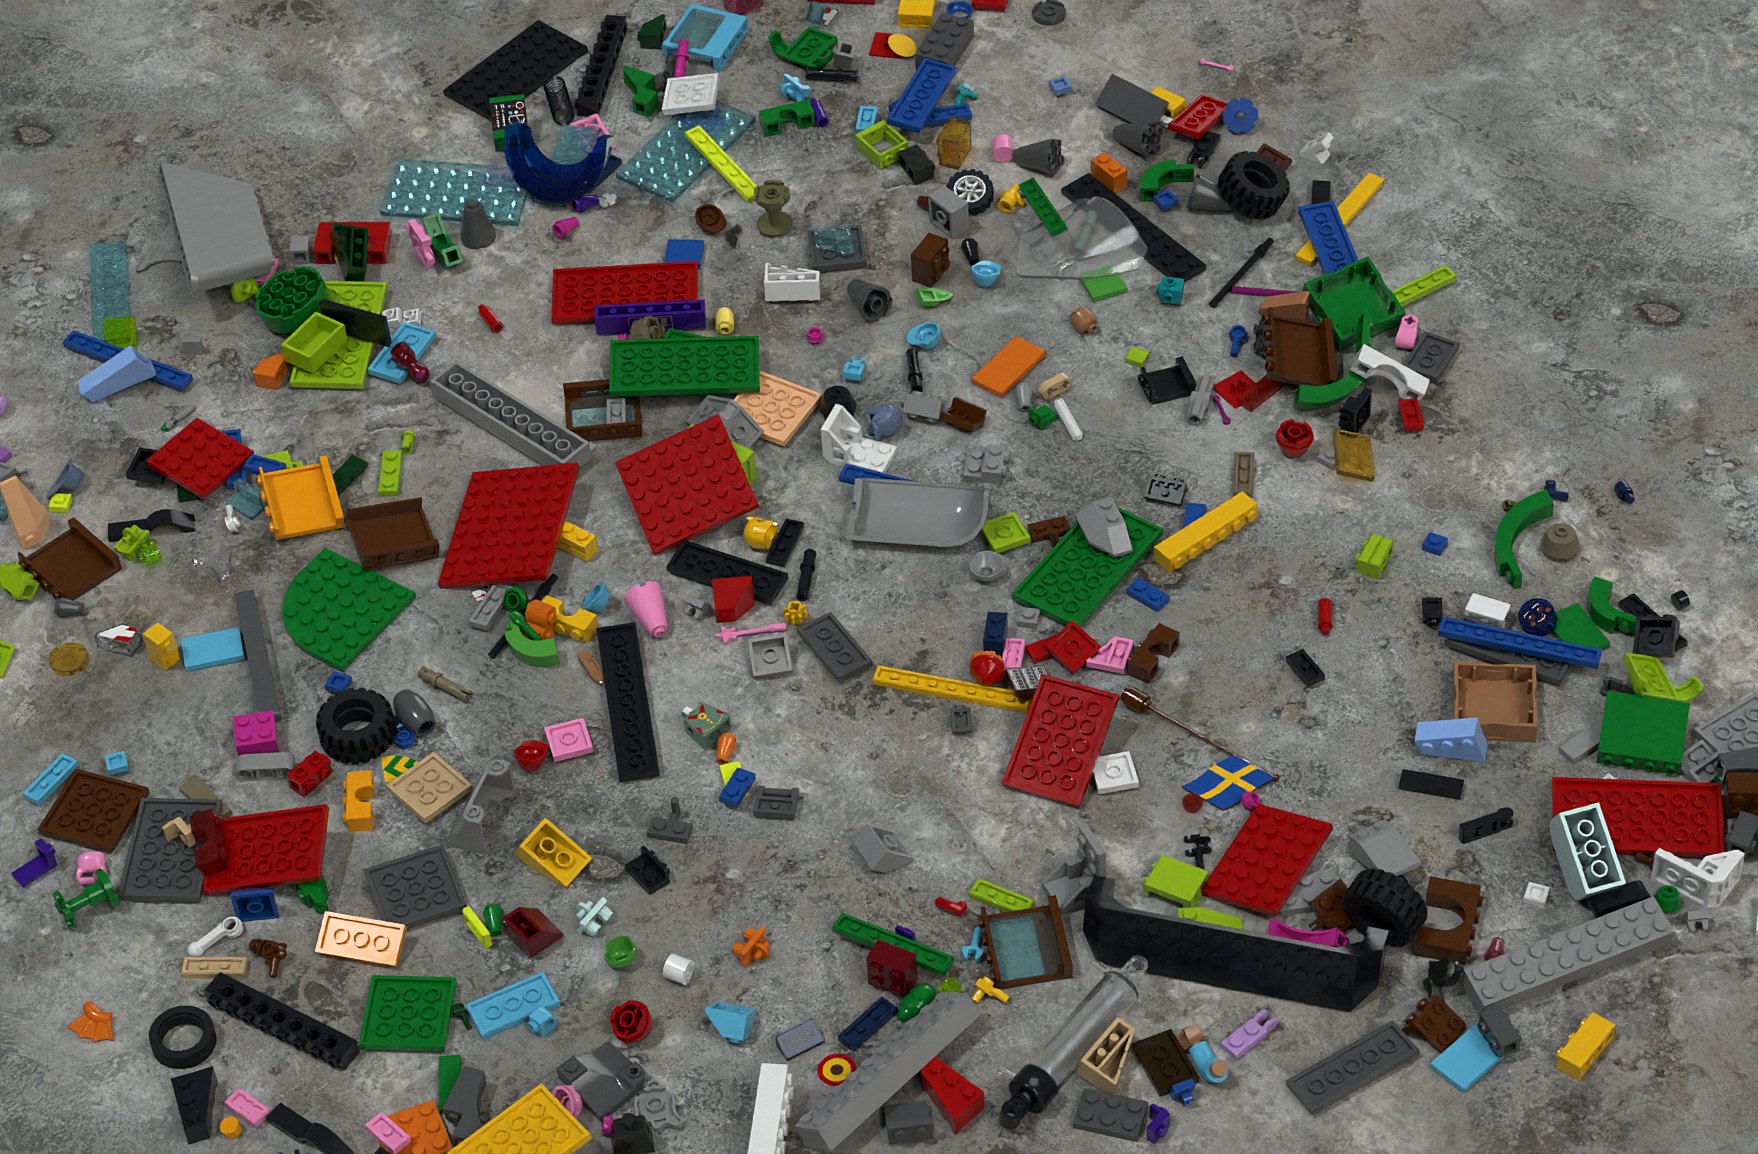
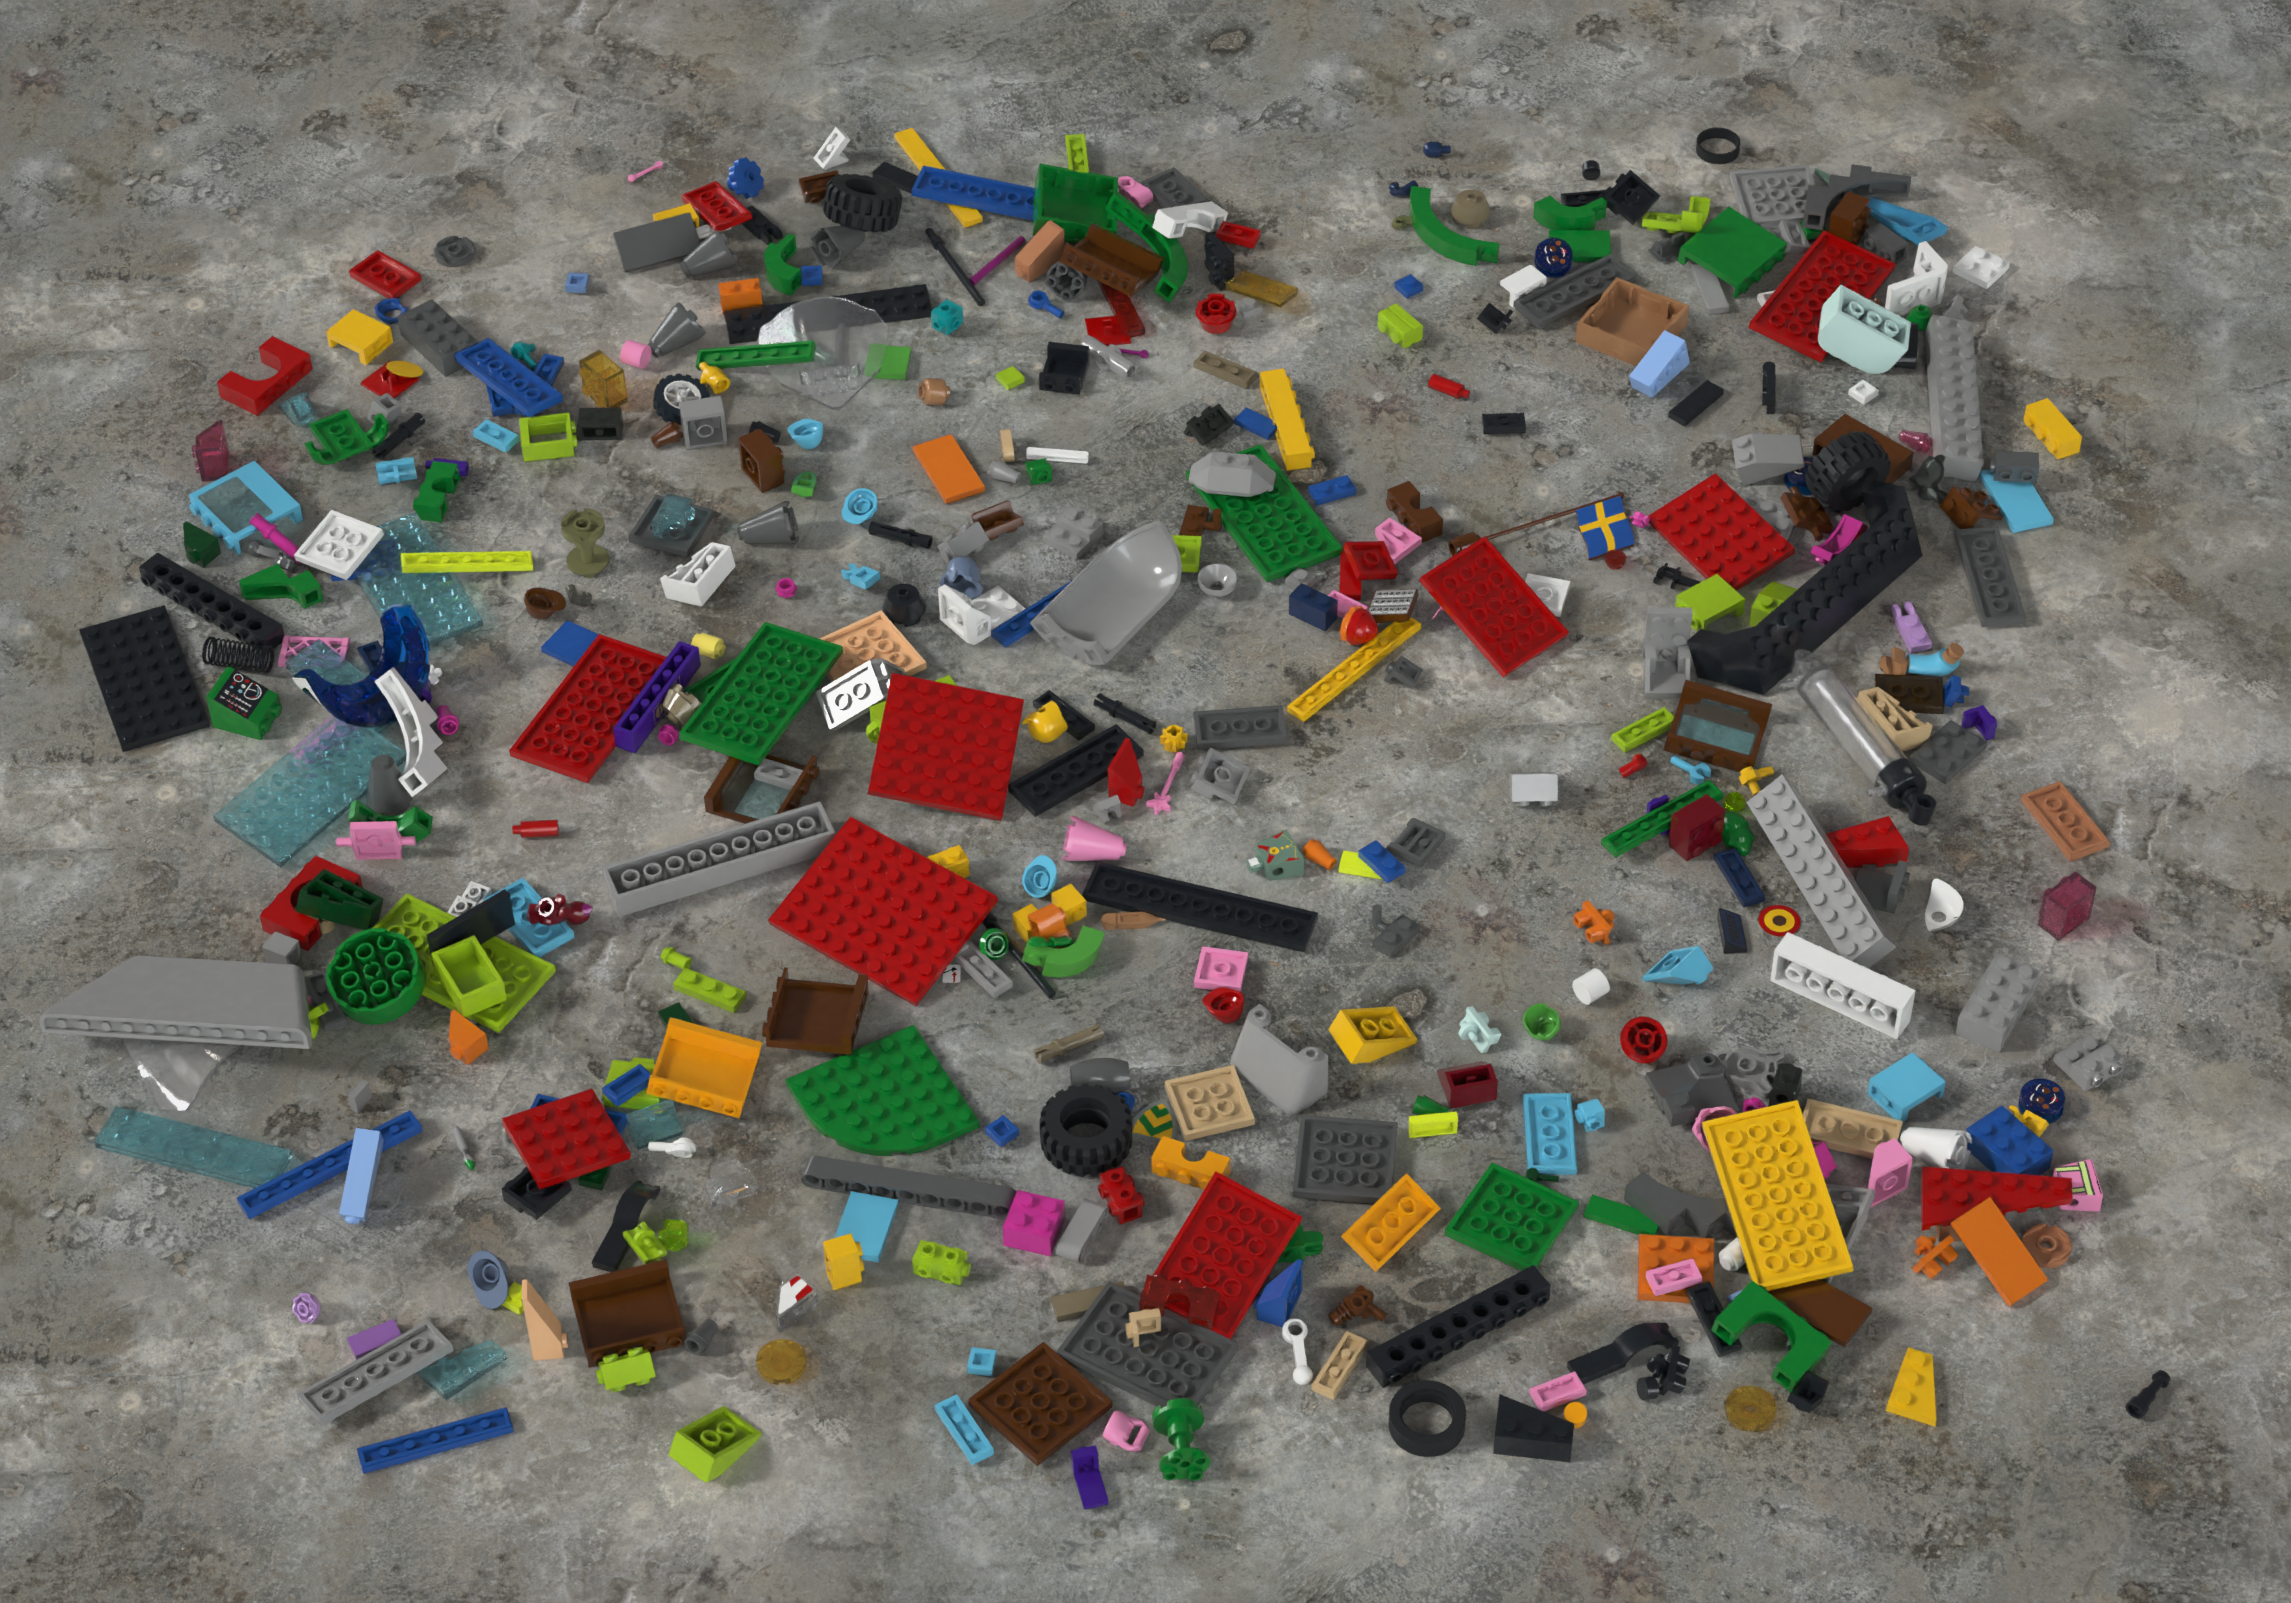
camera: 65 degrees left, 0 degrees up
orange arm [67,1001,114,1043] -> none
clear neon green piece [102,316,138,347] -> none
black bracket [625,846,670,895] -> none
blue plate [1438,616,1602,669] -> none
none -> white arch [374,667,448,797]
none -> lime brick [912,1240,971,1286]

